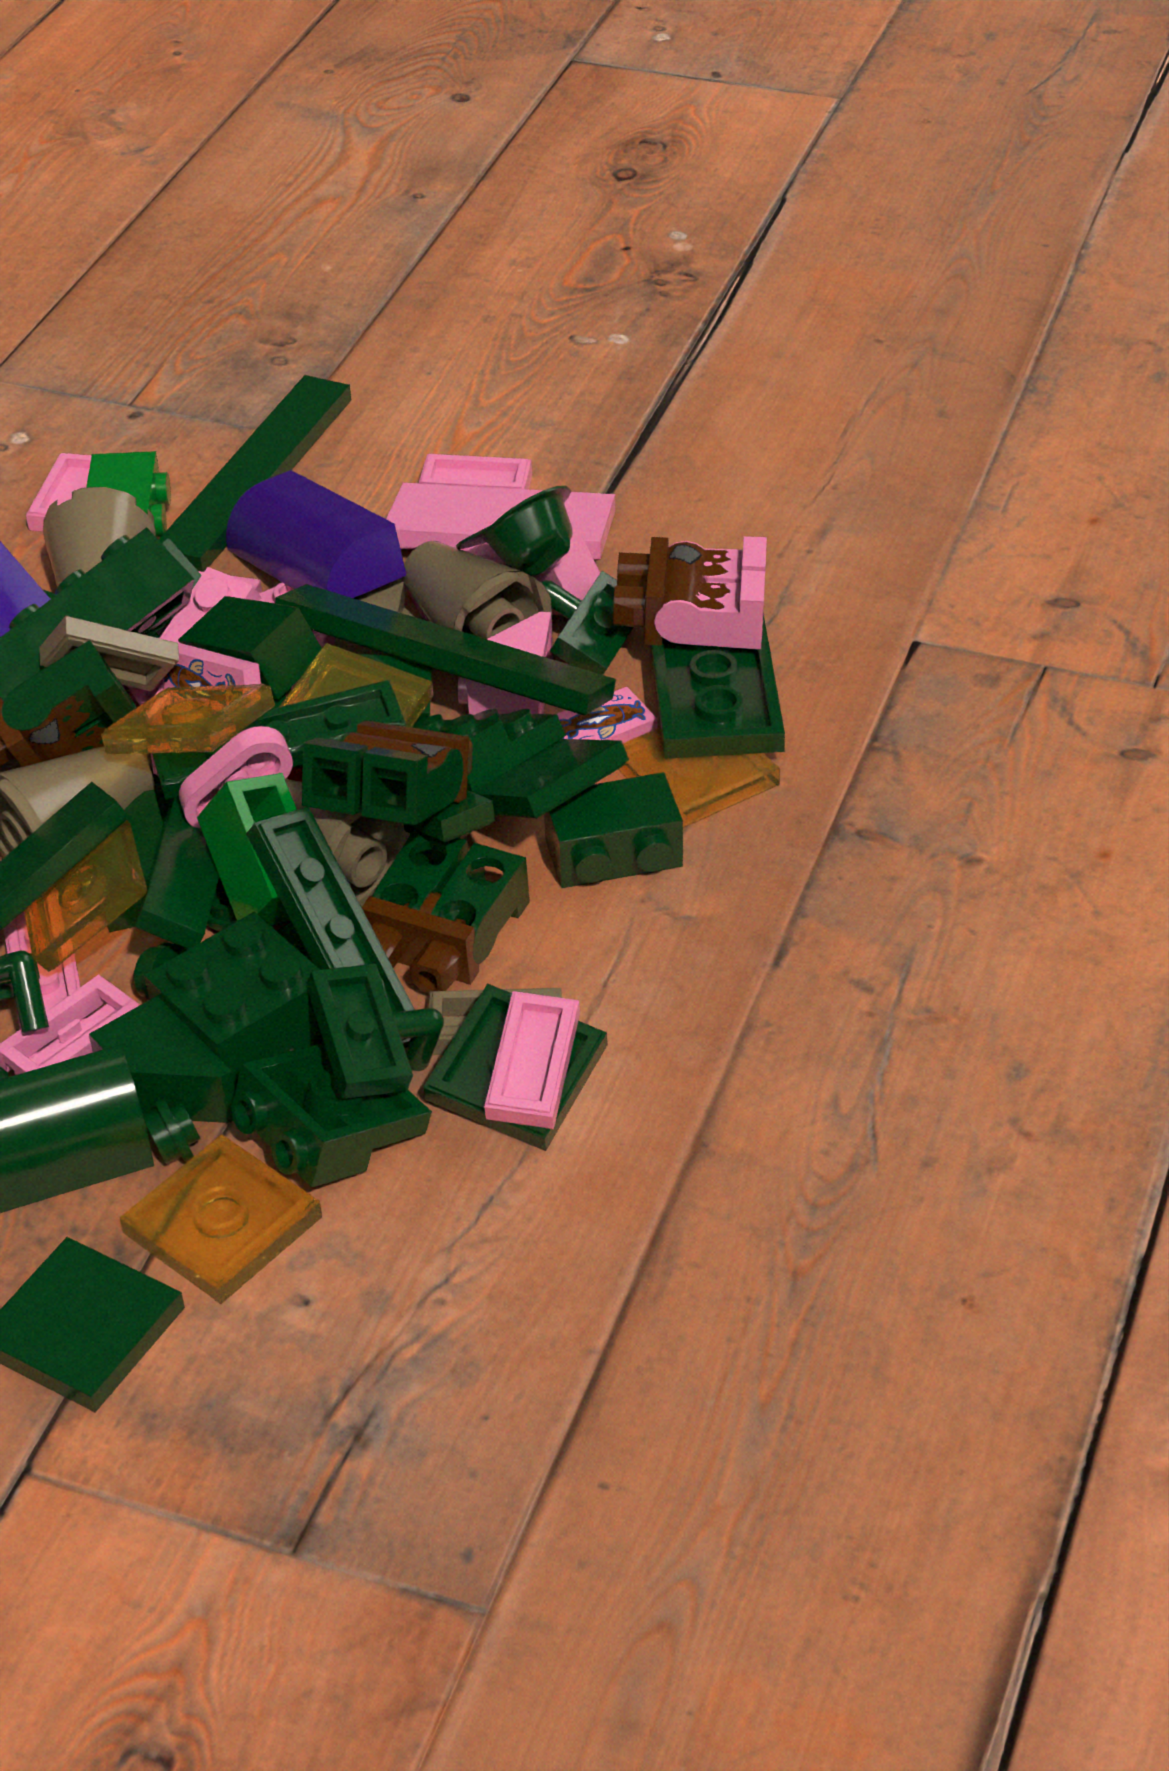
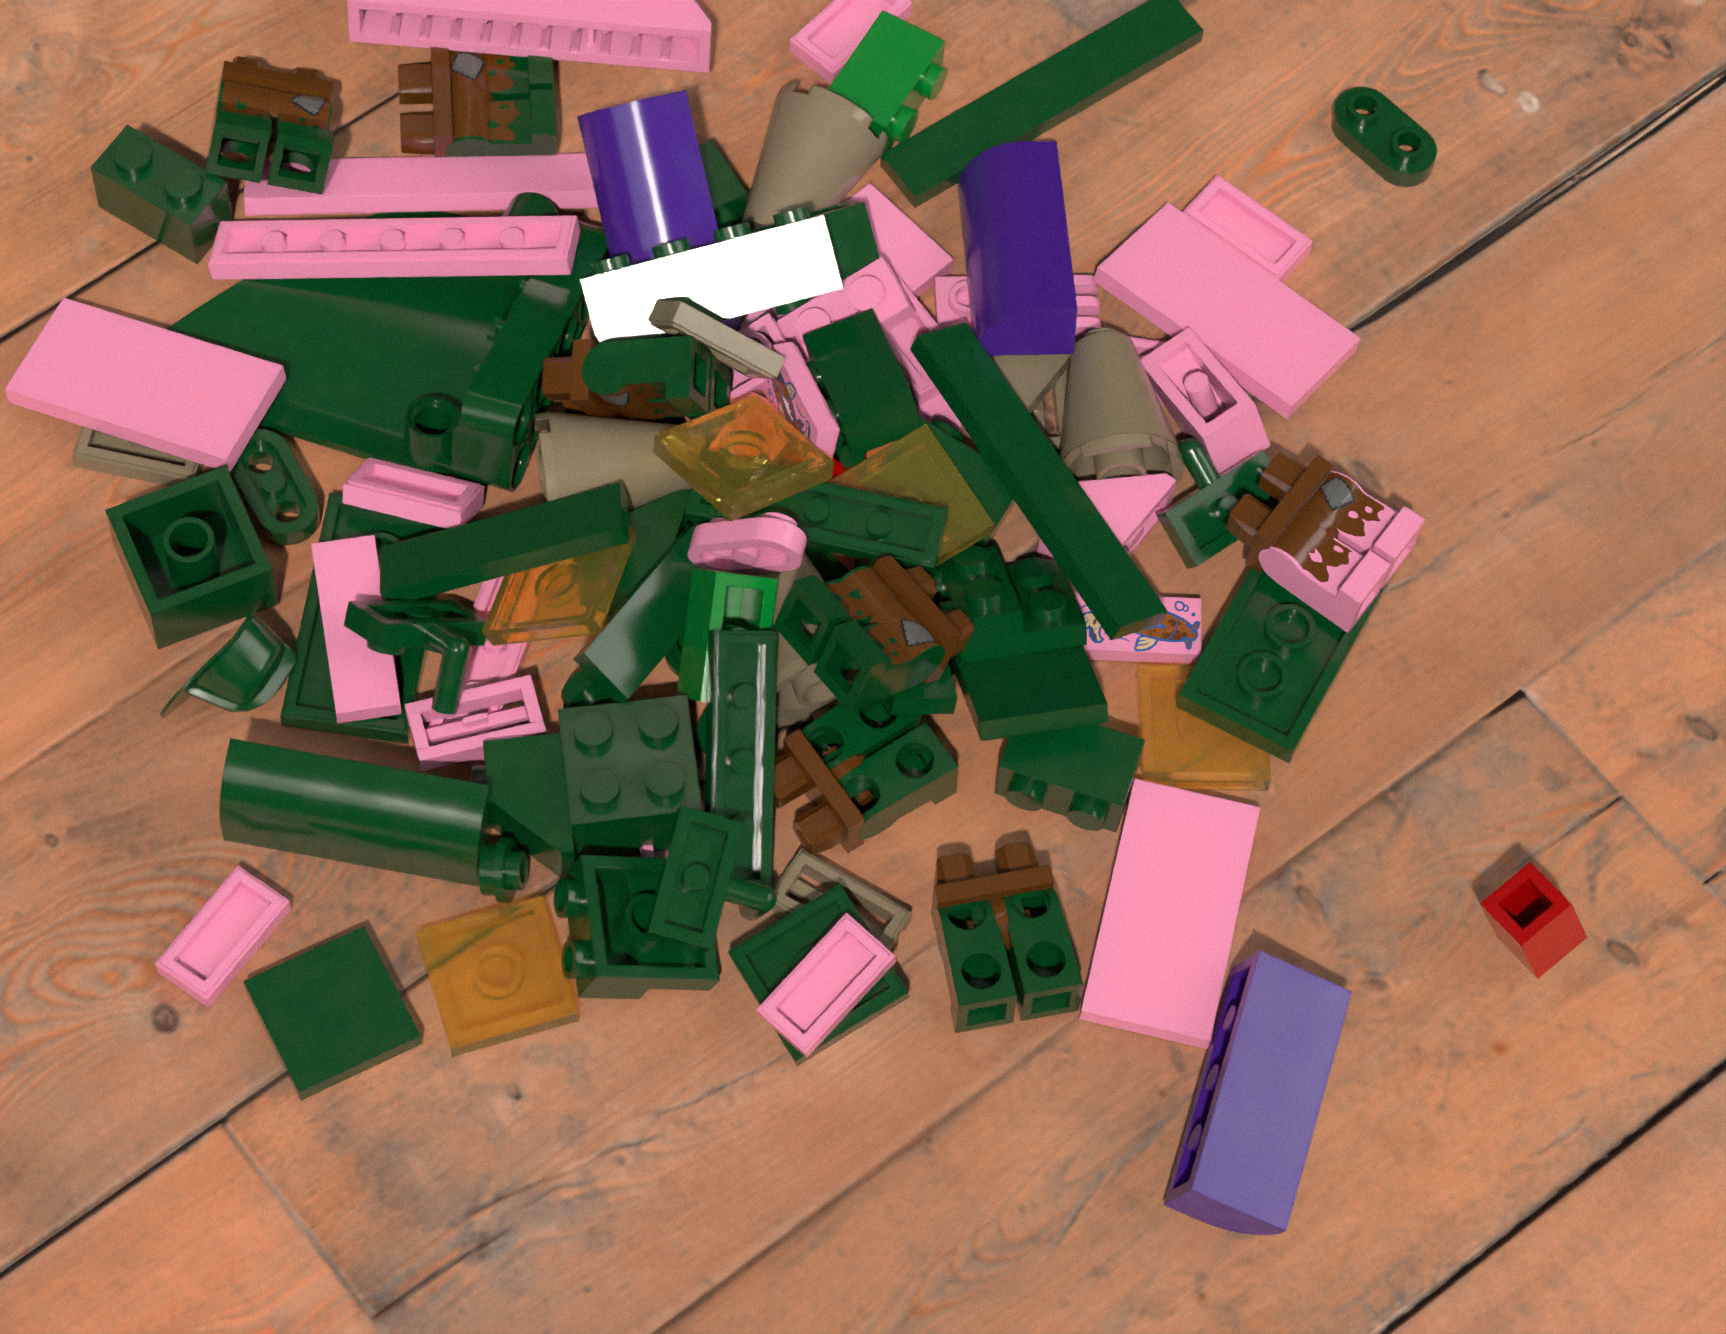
camera: 25 degrees right, 20 degrees up
dark green piece [456,485,573,576] -> none
none -> dark green hips [931,842,1083,1033]
none -> bright pink tile [1079,778,1260,1049]
none -> brick [1164,950,1352,1235]
none -> dark green plate [1331,87,1437,187]
none -> red brick [1480,862,1587,979]

